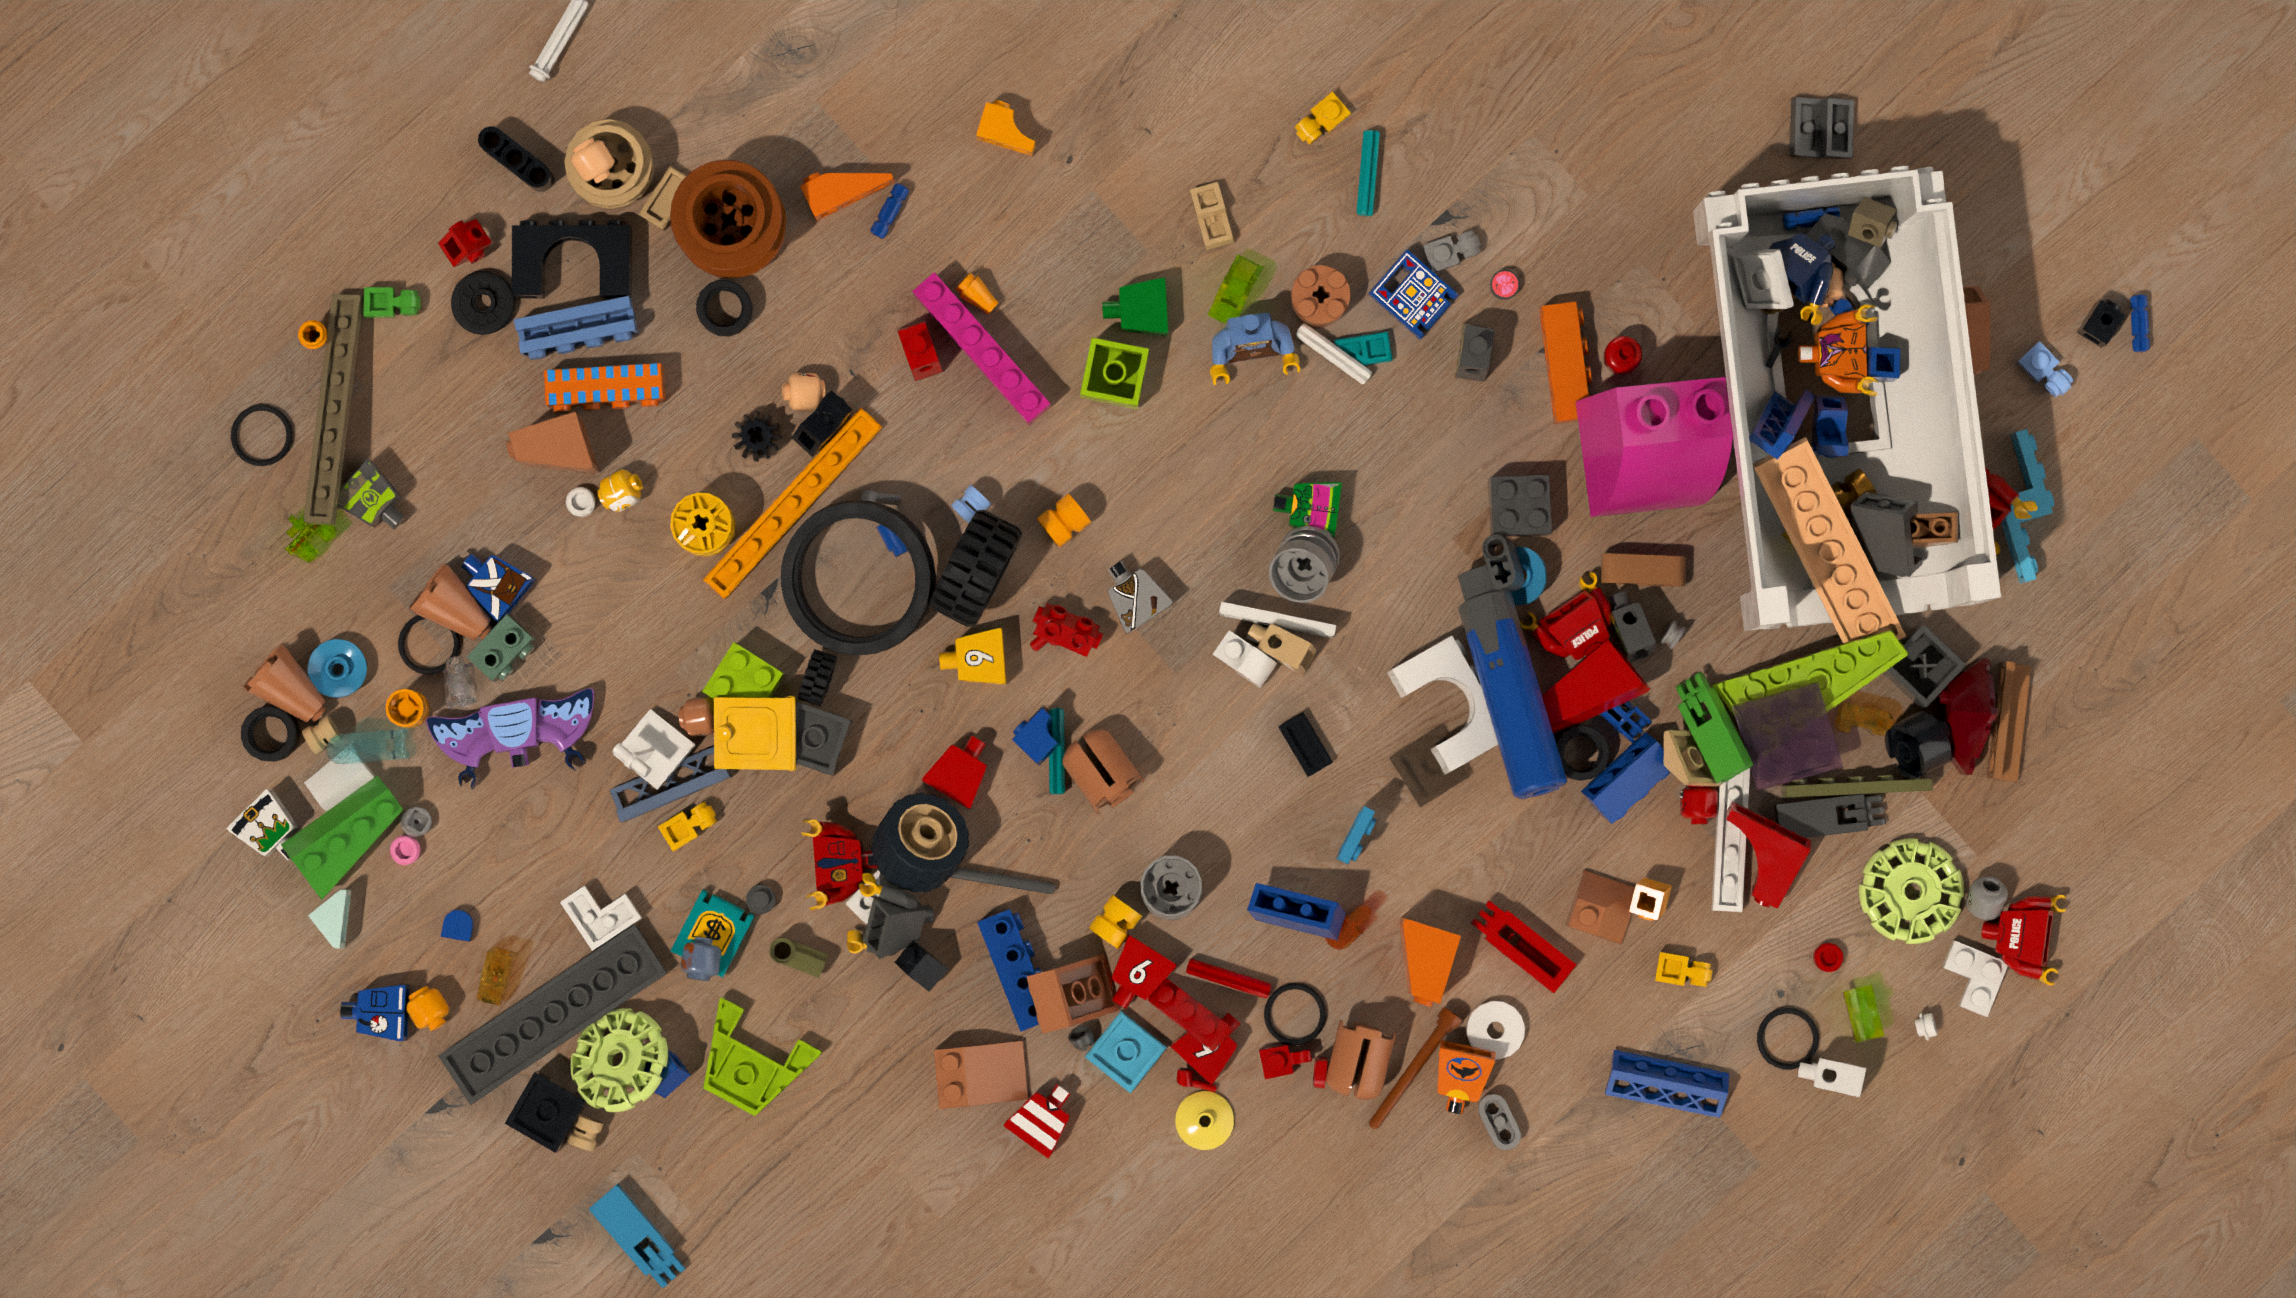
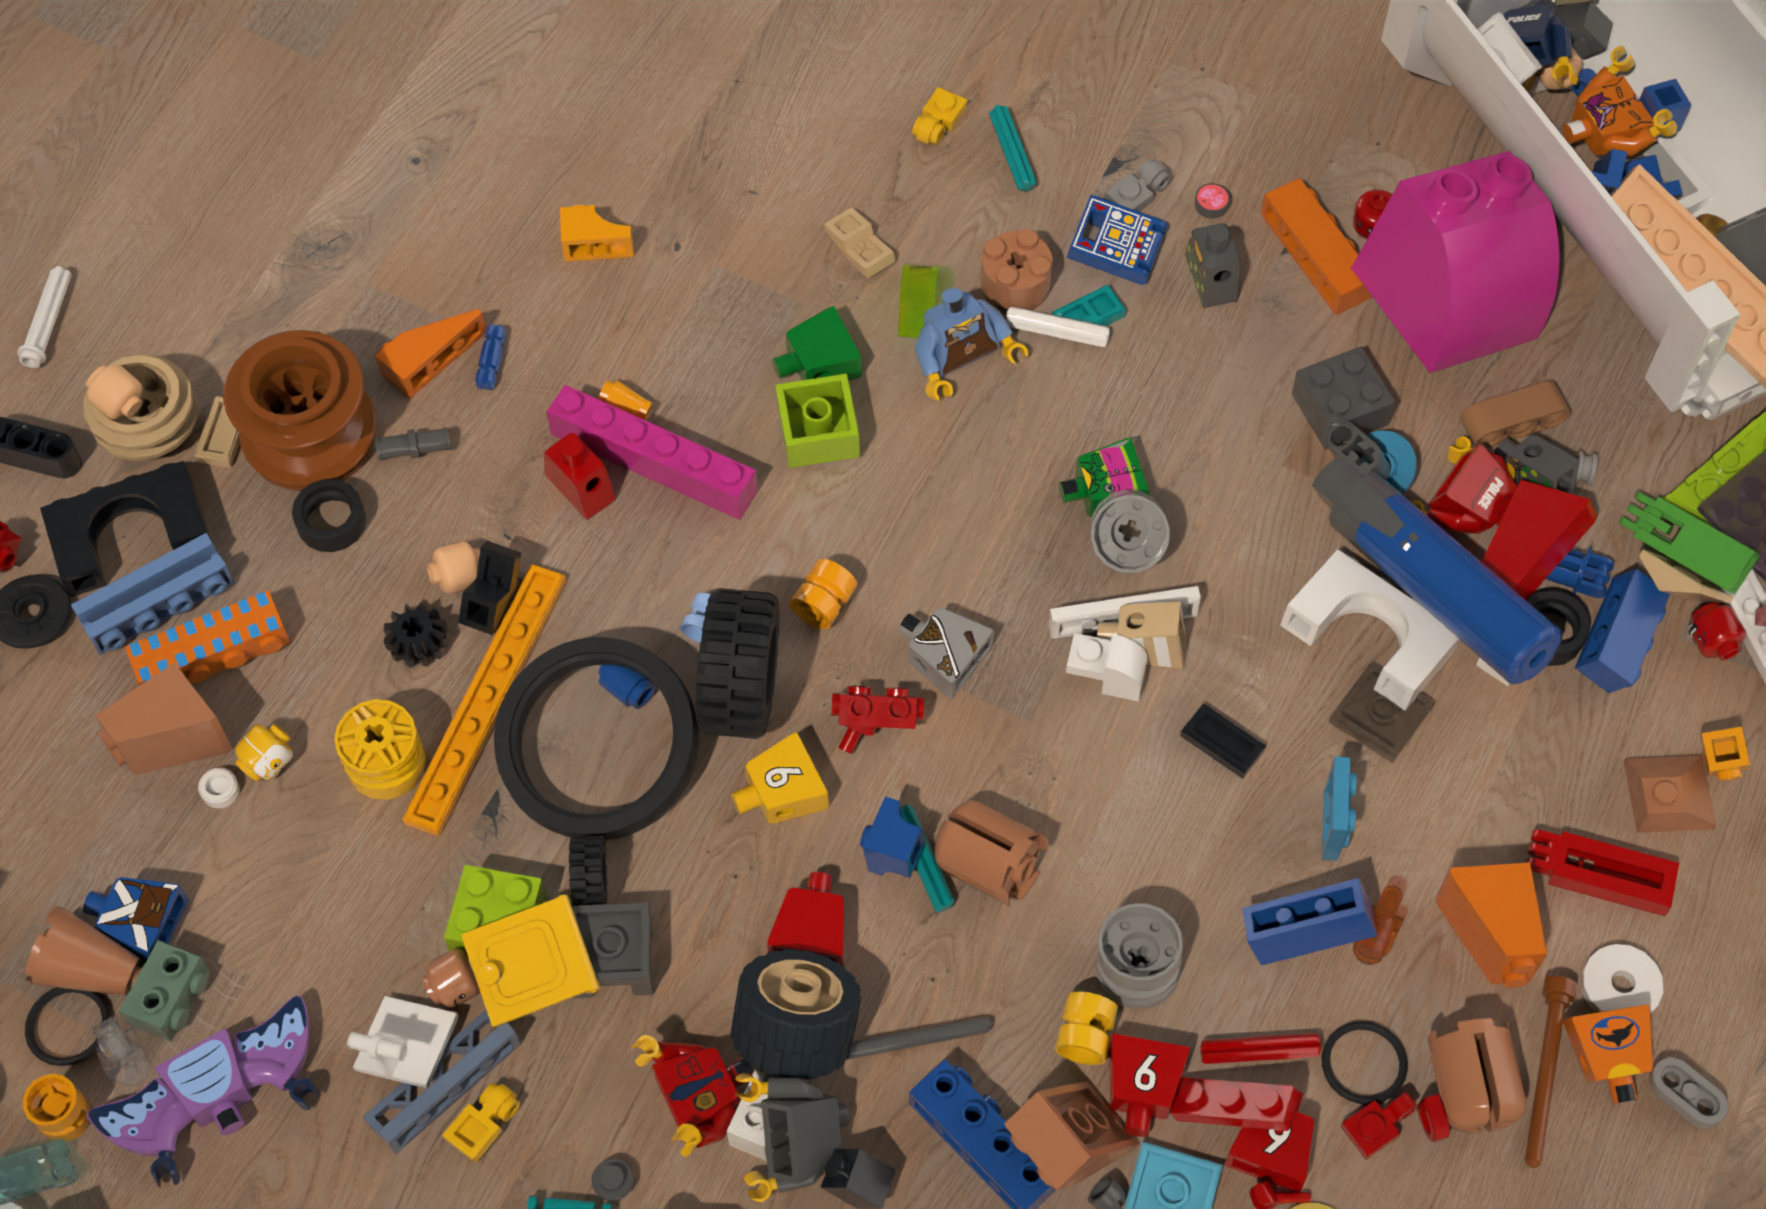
camera: 15 degrees left, 25 degrees down
none -> dark grey pin [375,427,451,461]

